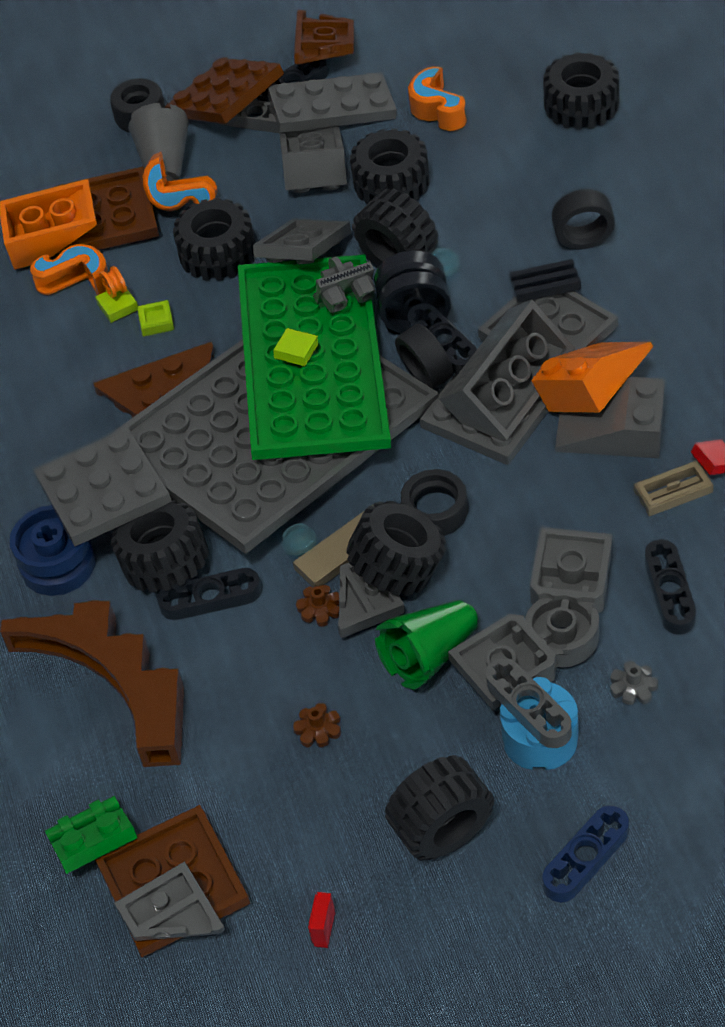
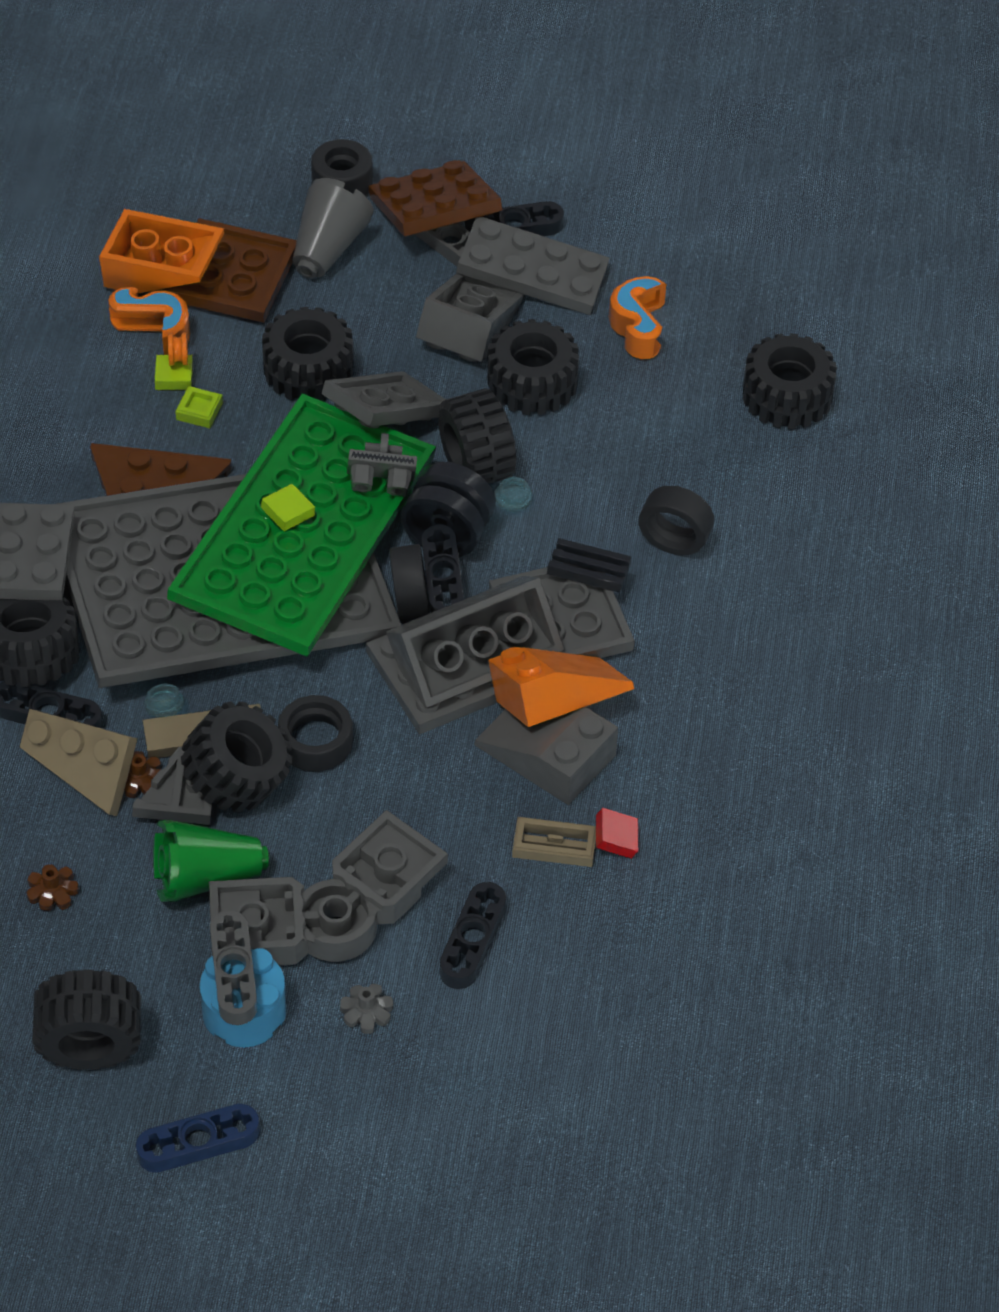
camera: 20 degrees right, 0 degrees up
orange animal [143,152,217,211] -> none
reddish brown wing [294,10,354,64] -> none
none -> dark tan wing [20,709,138,816]

